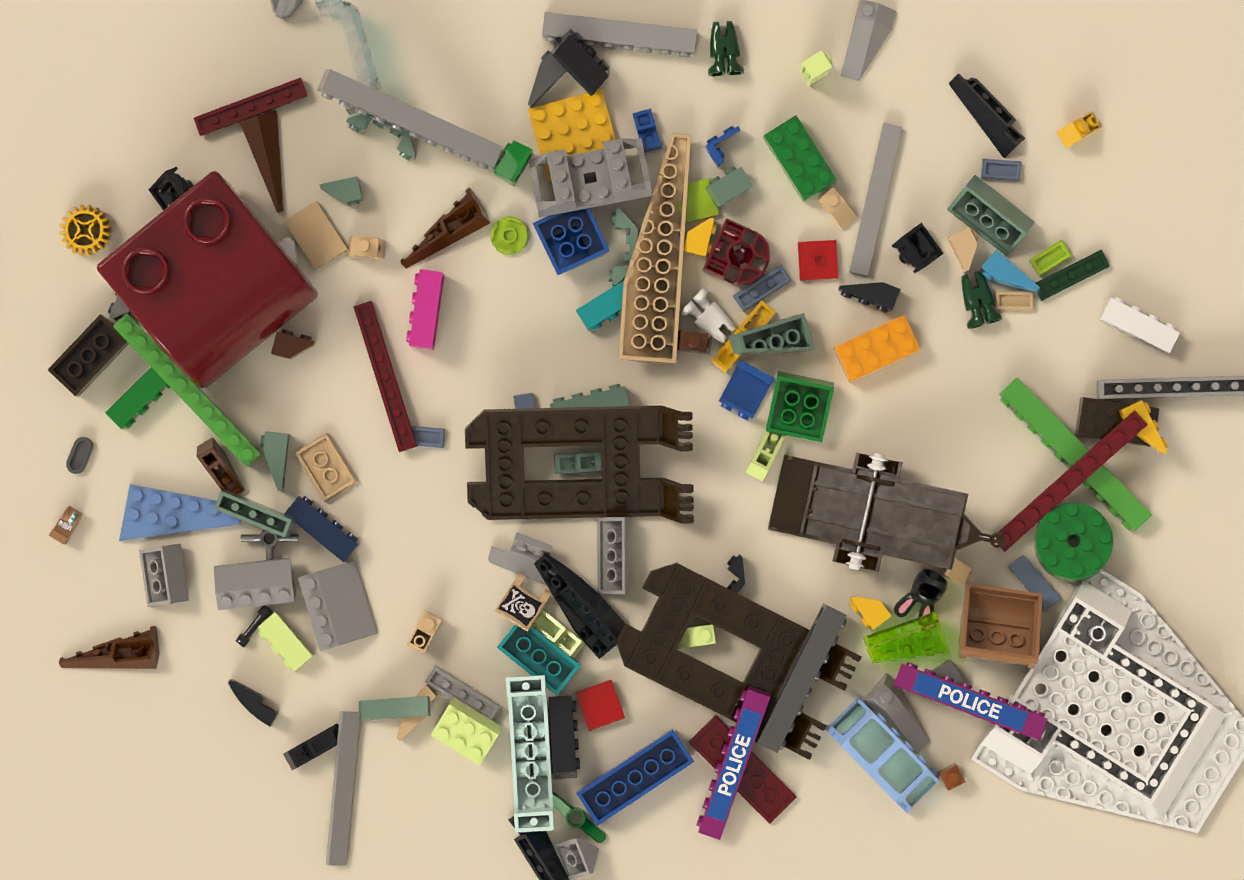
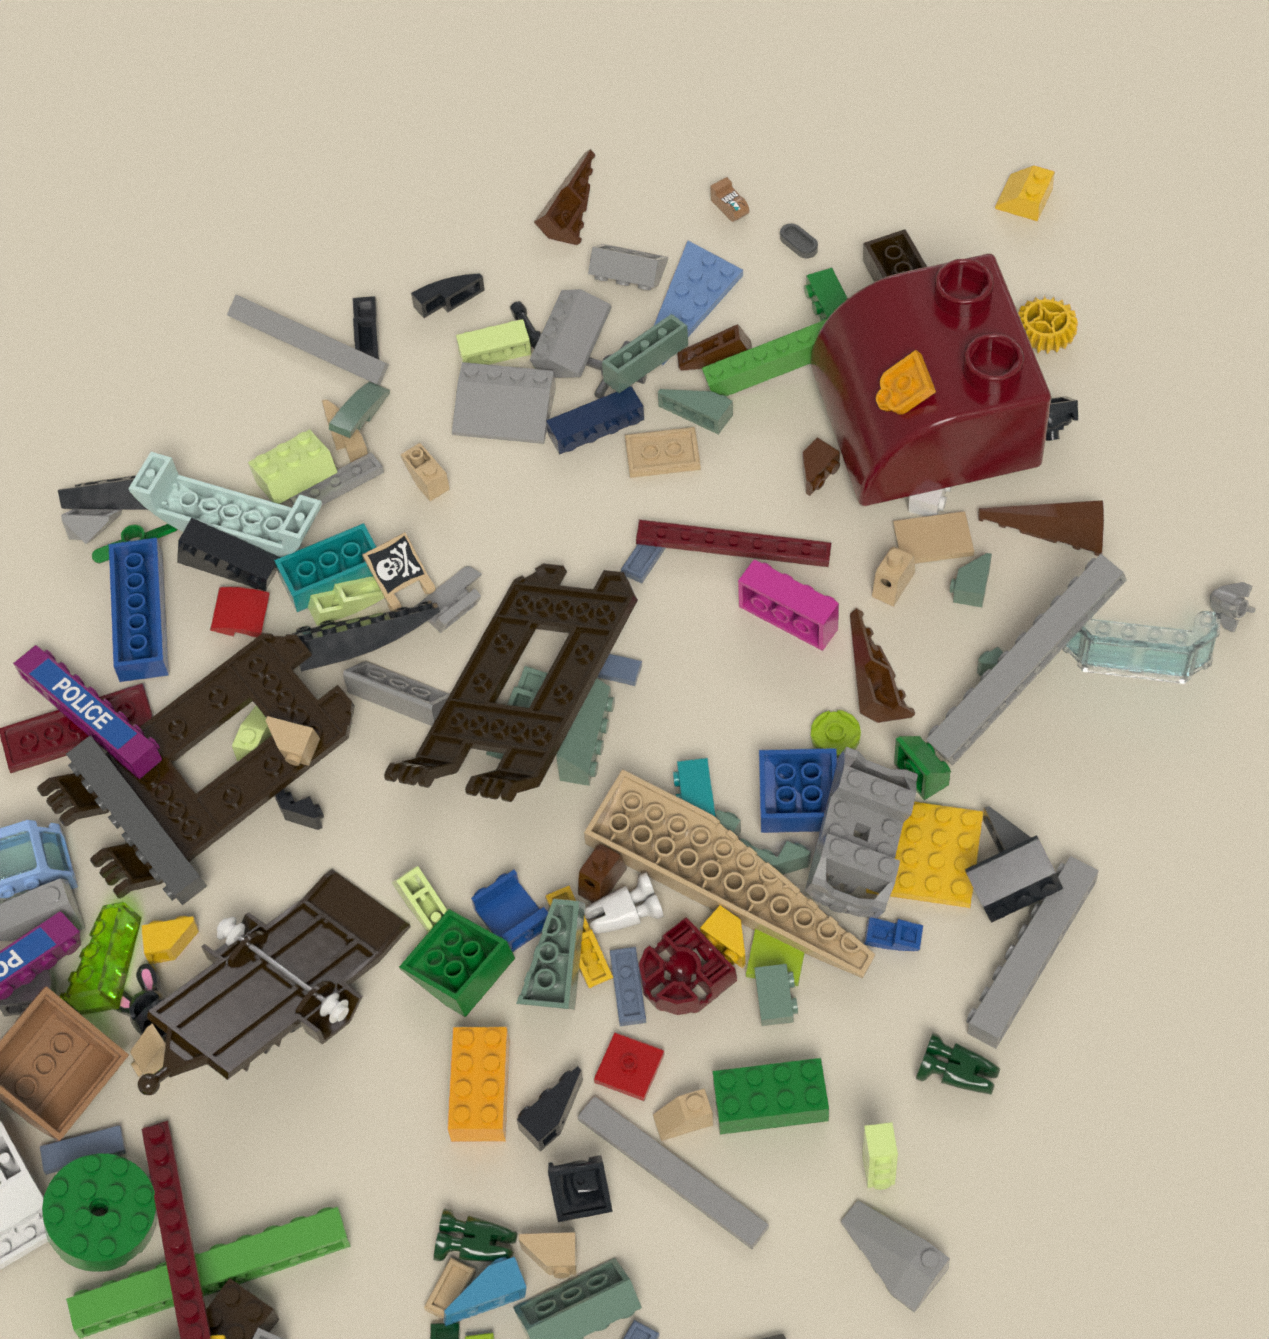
camera: 120 degrees right, 30 degrees down
dark red plate [194,78,308,136] -> none
blue bracket [705,126,740,167] -> none
none -> tan slope [265,716,320,766]
none -> light orange plate [876,350,936,414]

